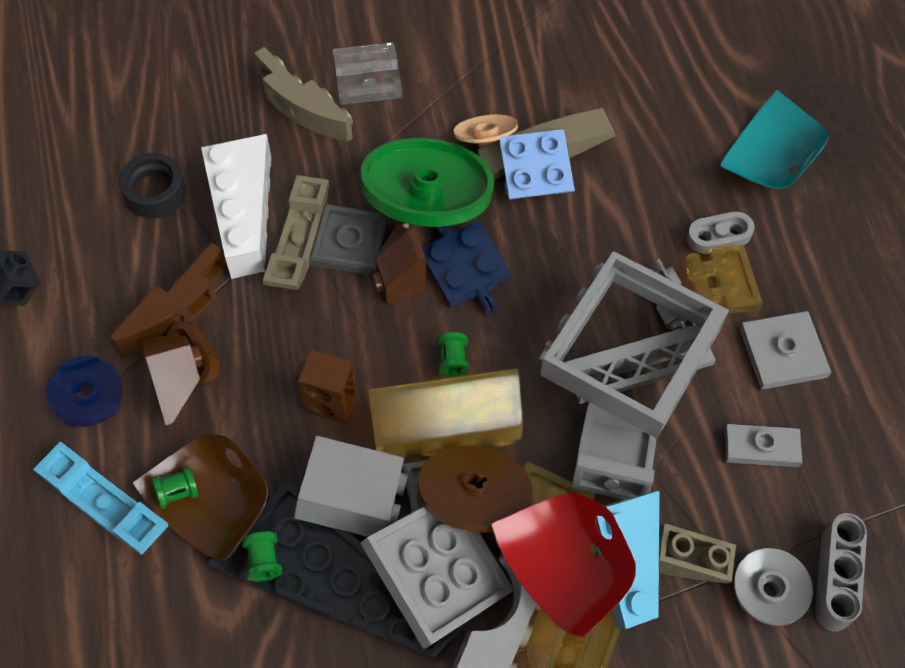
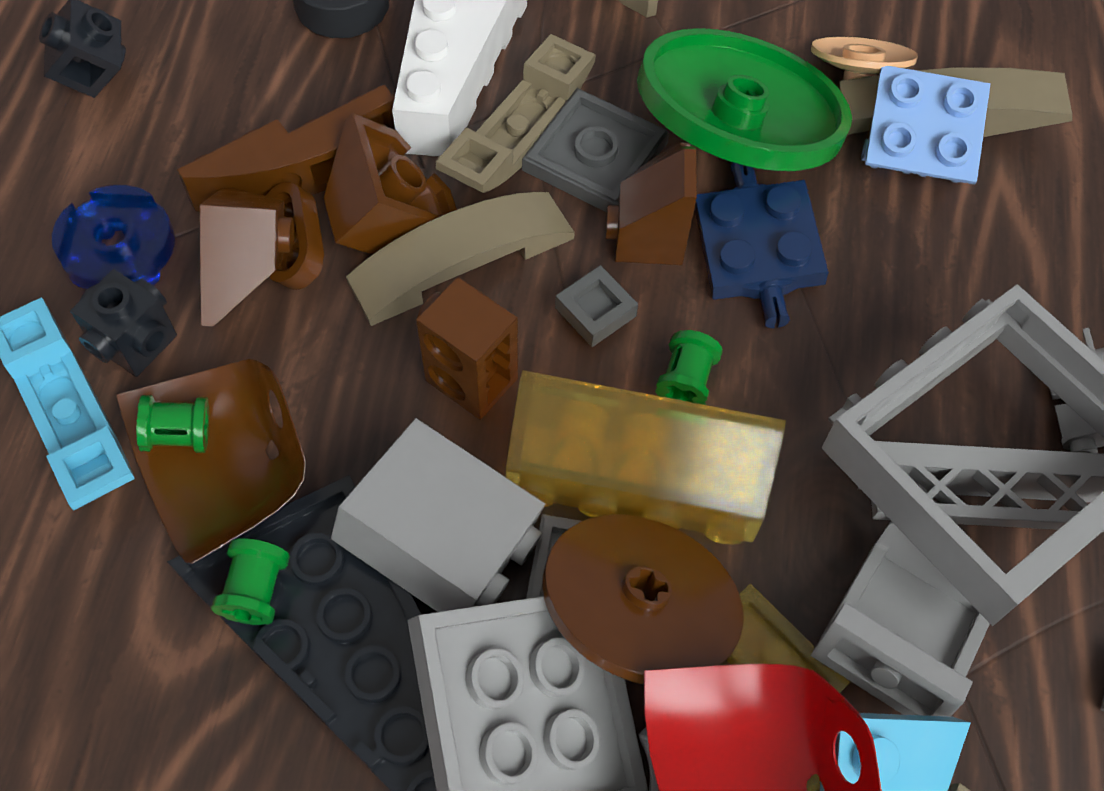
camera: 20 degrees right, 0 degrees up
none -> black brick [70,268,177,377]
none -> reddish brown slope [324,113,457,254]
none -> dark tan slope [346,192,575,326]
none -> dark grey plate [555,265,638,347]

